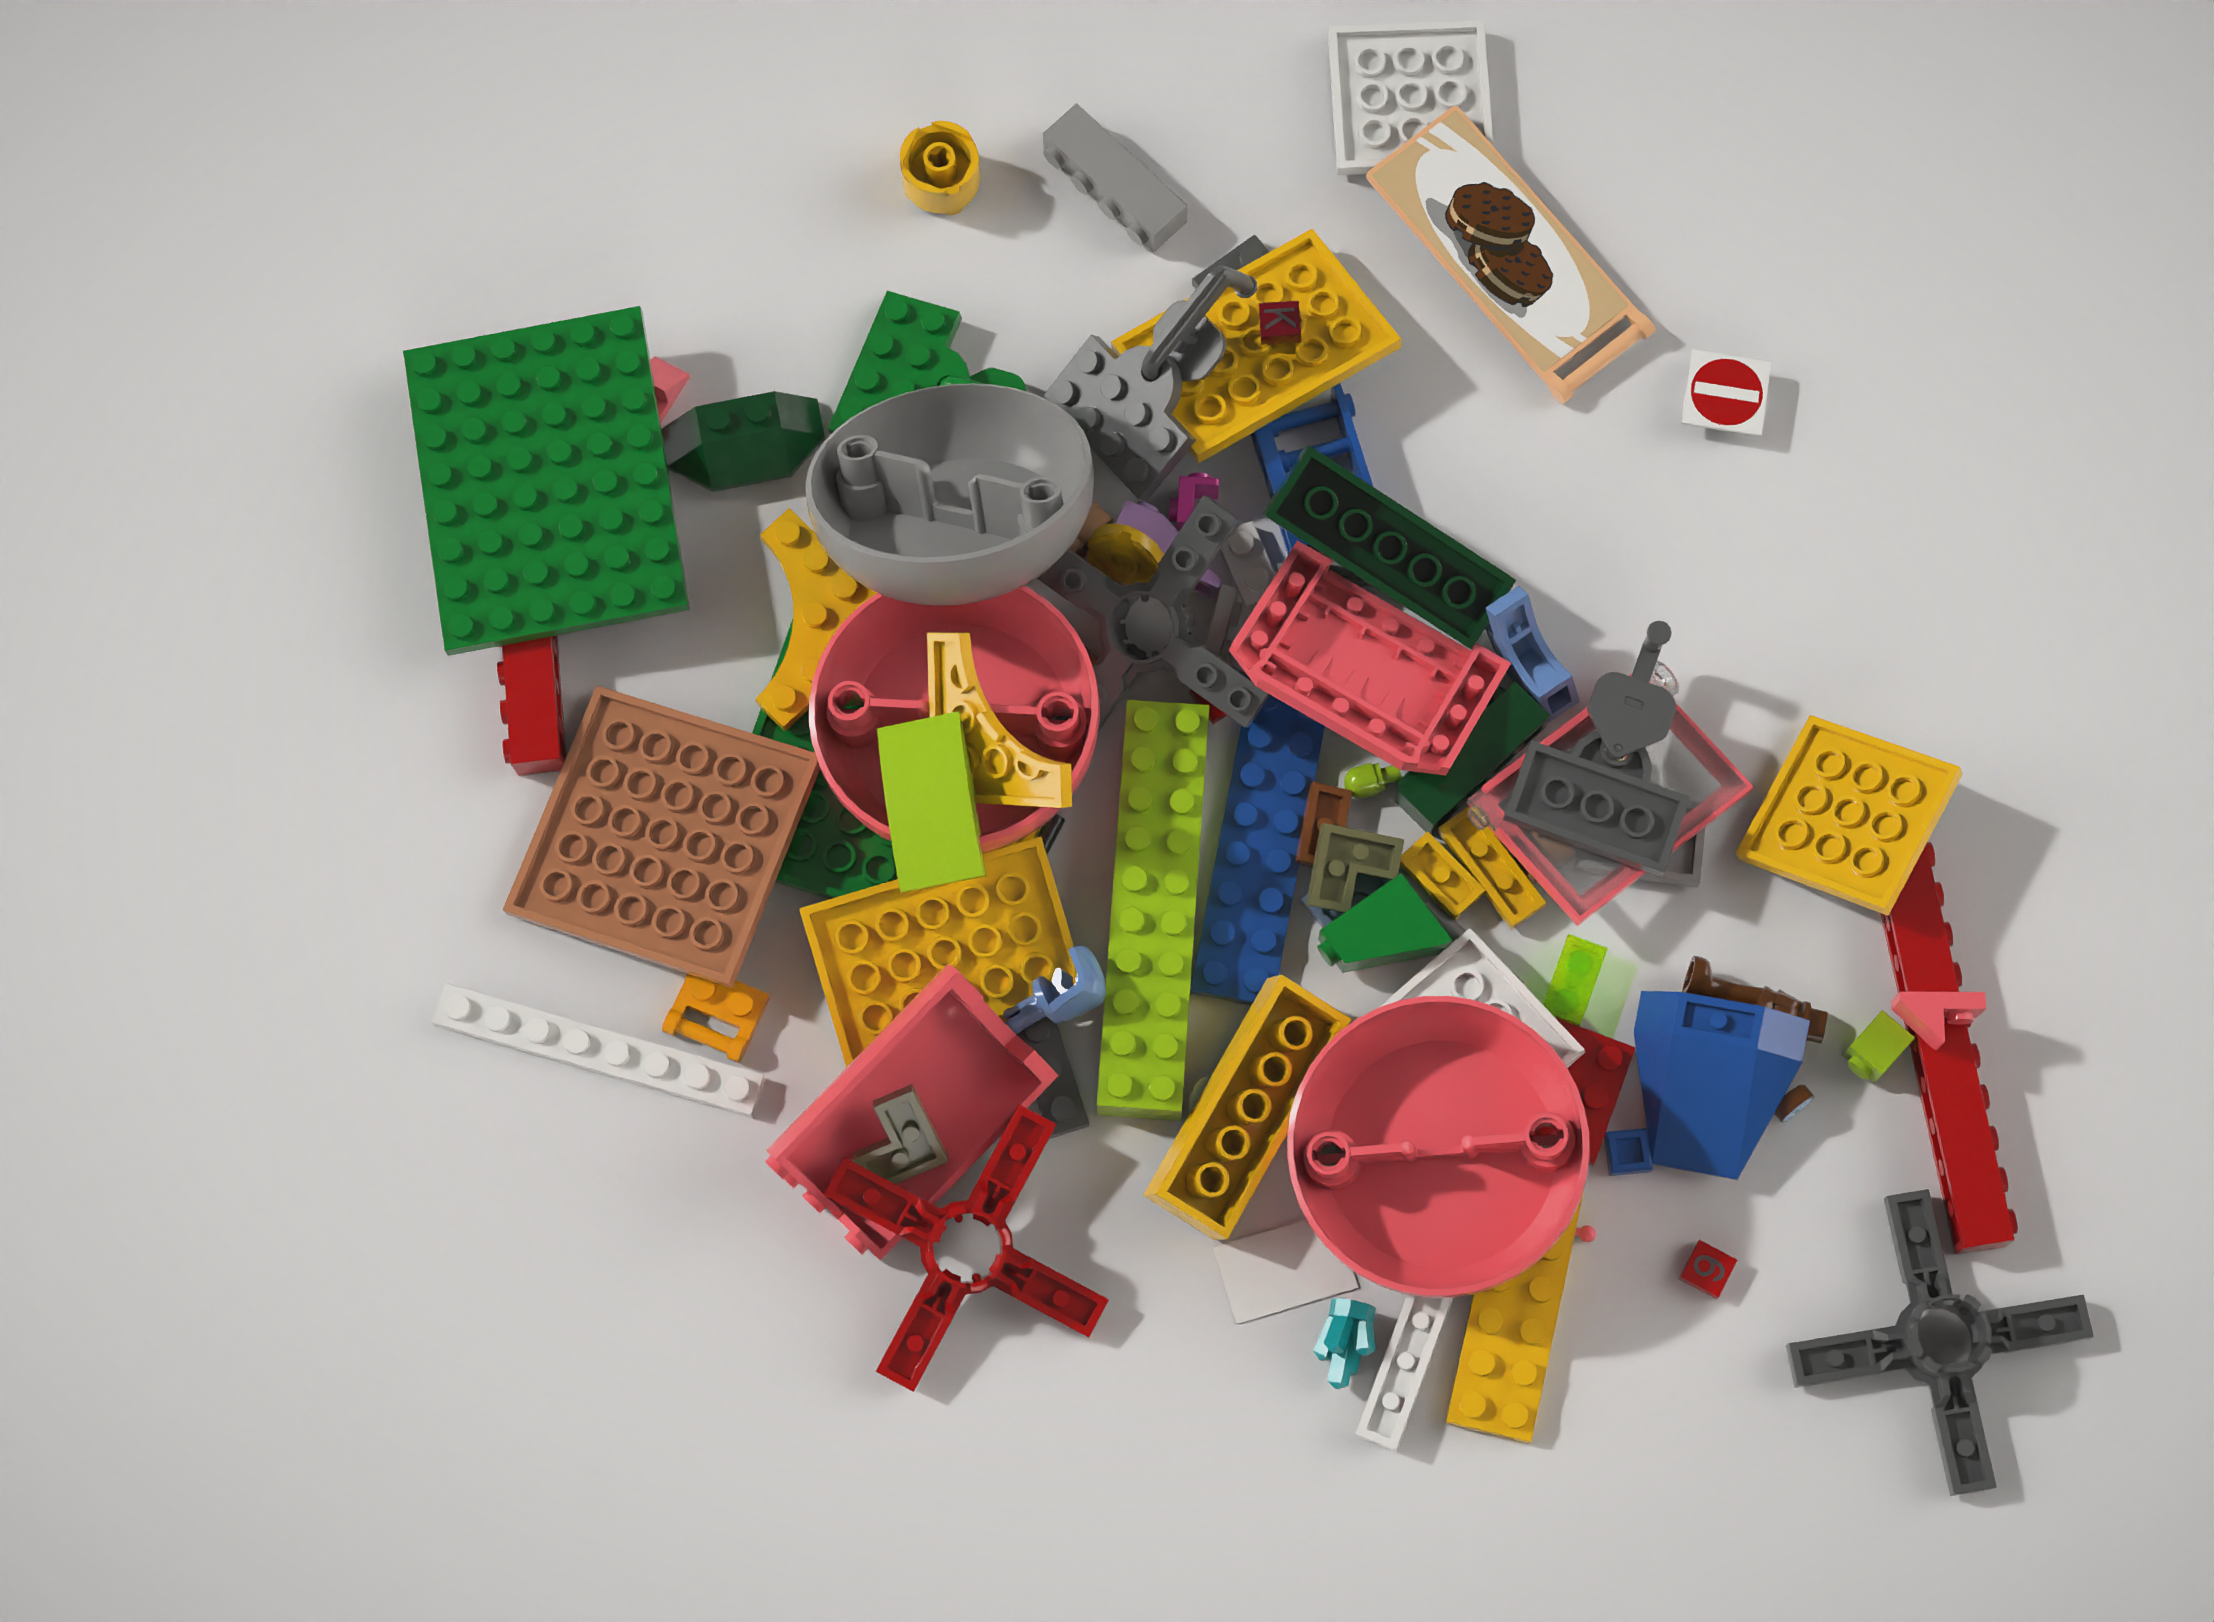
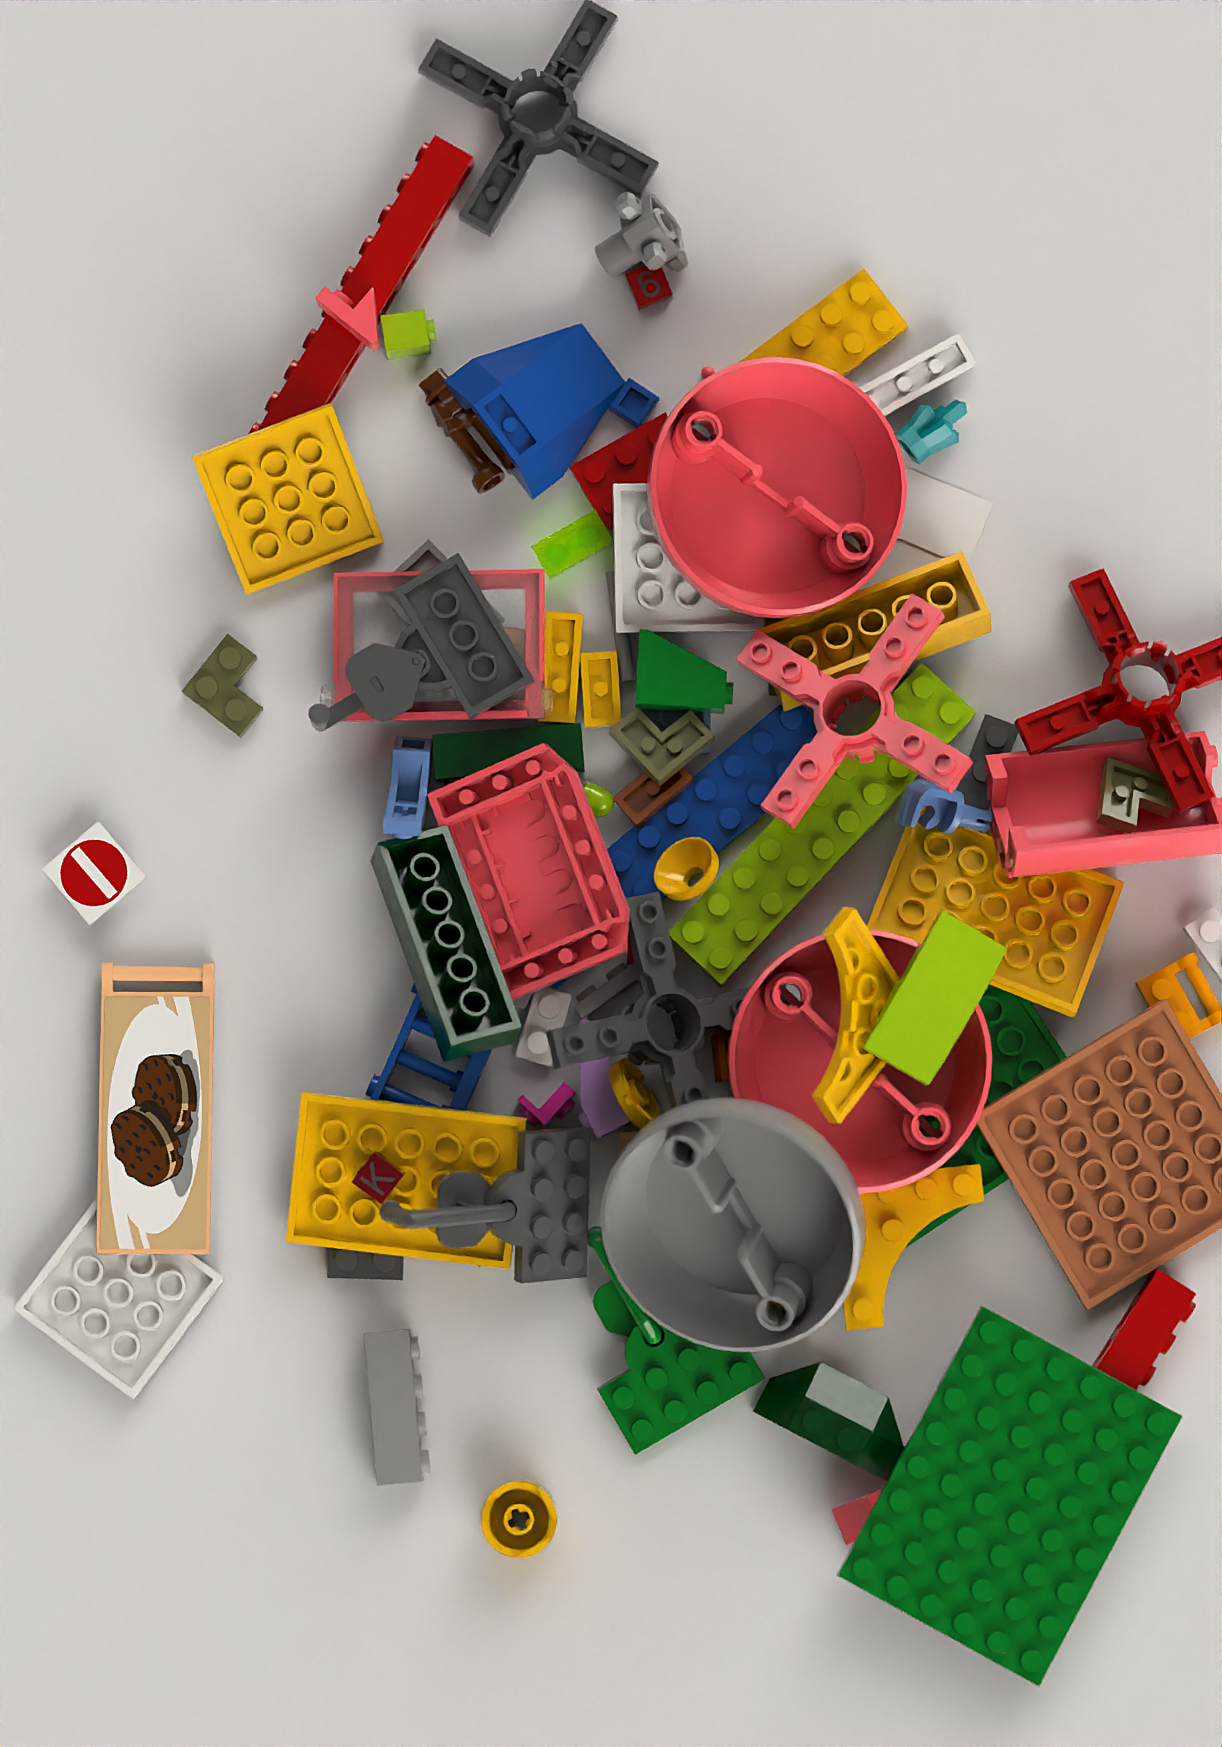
camera: 140 degrees left, 10 degrees up
reddish brown tile [1775,1084,1815,1123] -> none
none -> olive plate [182,633,264,738]
none -> light grey piece [595,192,688,277]
none -> yellow piece [654,837,719,901]
none -> coral piece [736,593,972,829]

